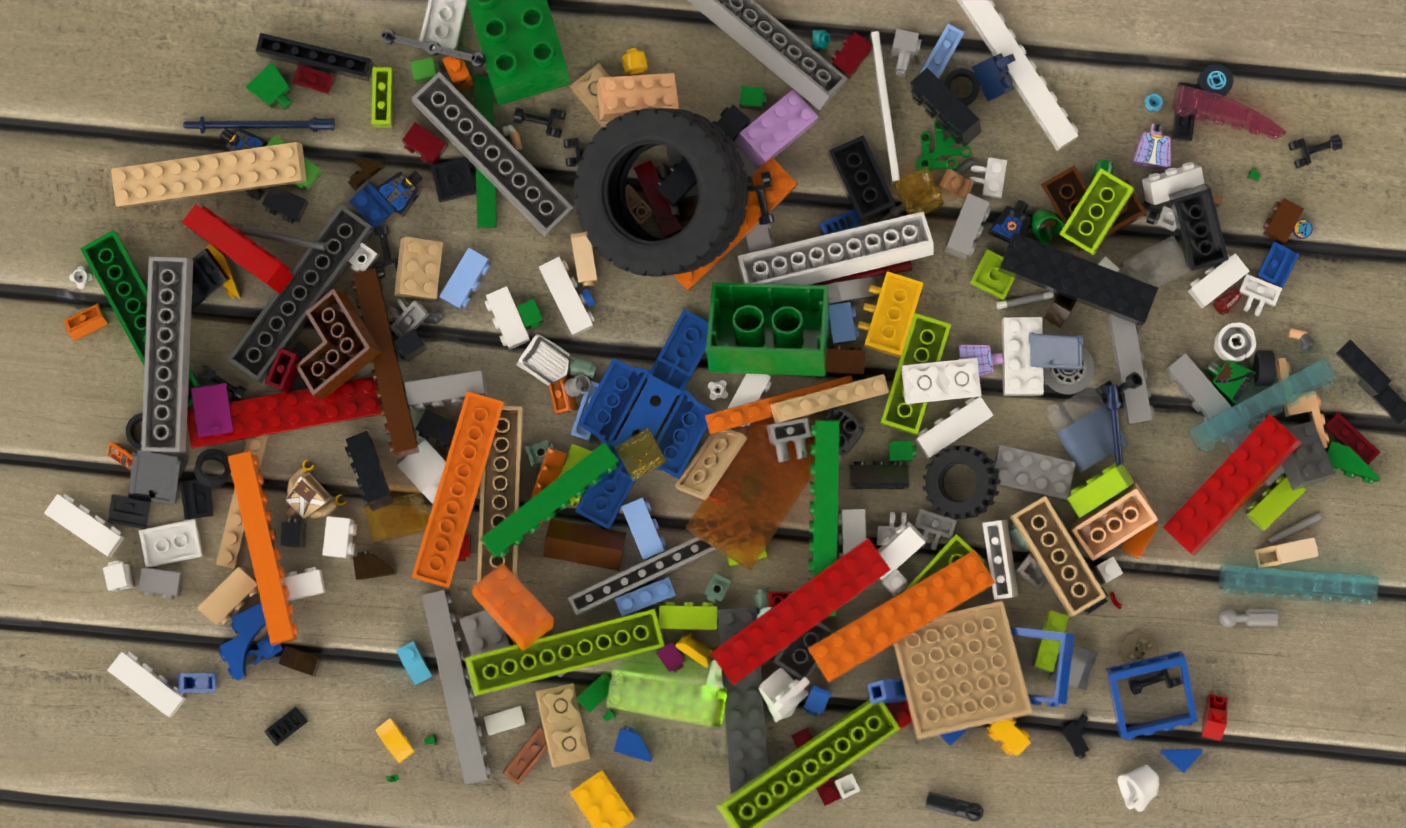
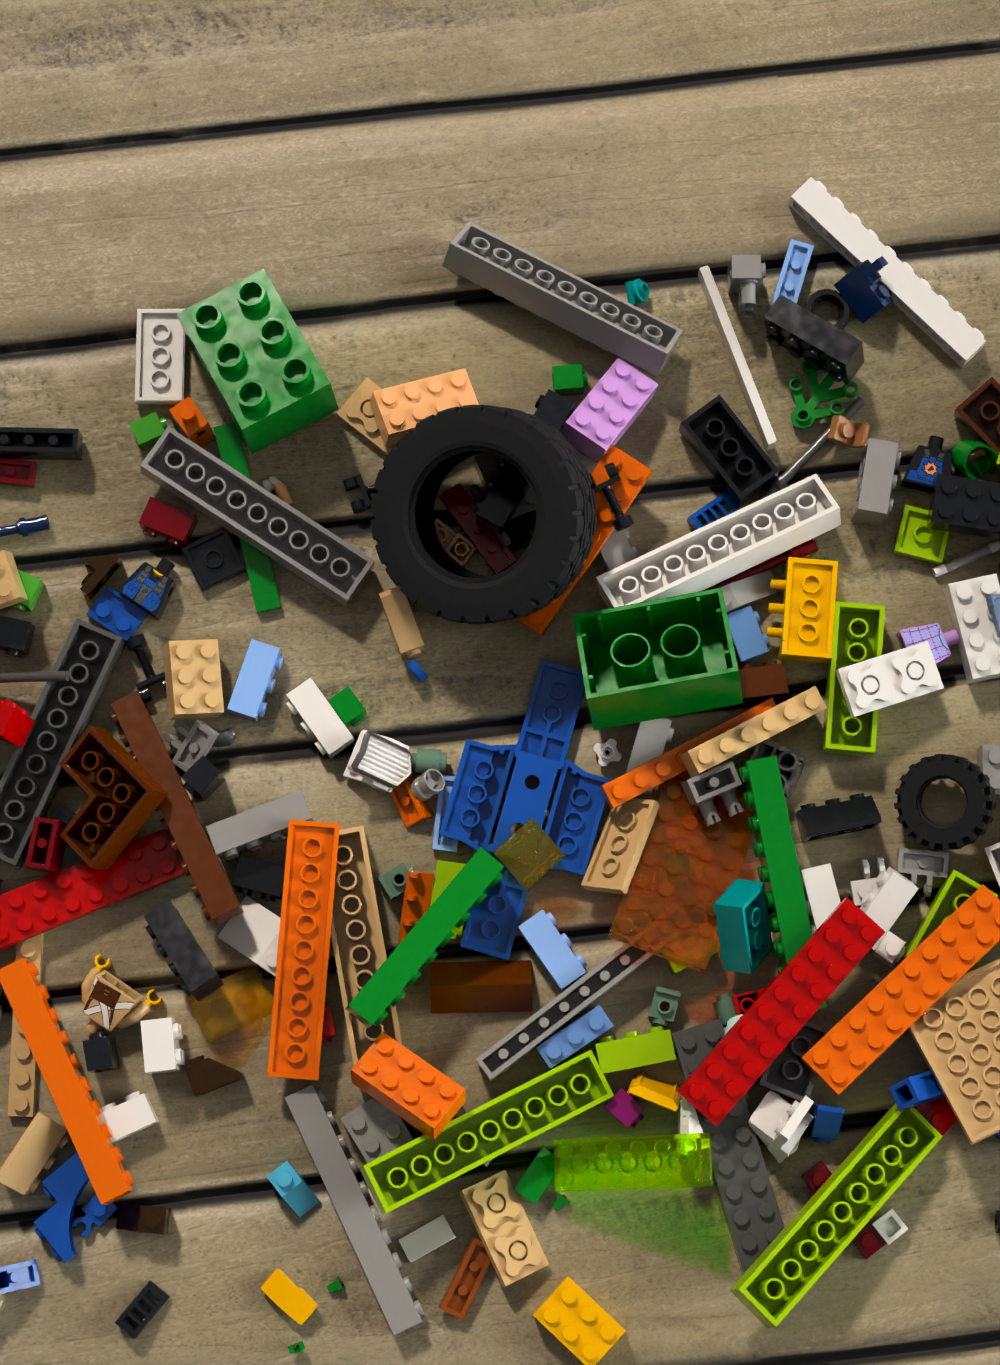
camera: 15 degrees left, 5 degrees down
white brick [349,243,379,273] -> none
lime brick [371,67,394,128] -> none
piece [381,30,486,67] -> none
black bar [513,108,566,138] -> none
white brick [539,257,595,337] -> none
blue slope [614,726,652,762] -> none
yellow head [621,48,648,76] -> none
dark red brick [831,32,873,79] -> none
green brick [888,441,916,462] -> none
clear yellow slope [893,167,944,215] -> none
white brick [916,396,993,459] -> none
white hinge [969,157,1007,199] -> none
none -> teal brick [713,879,773,974]

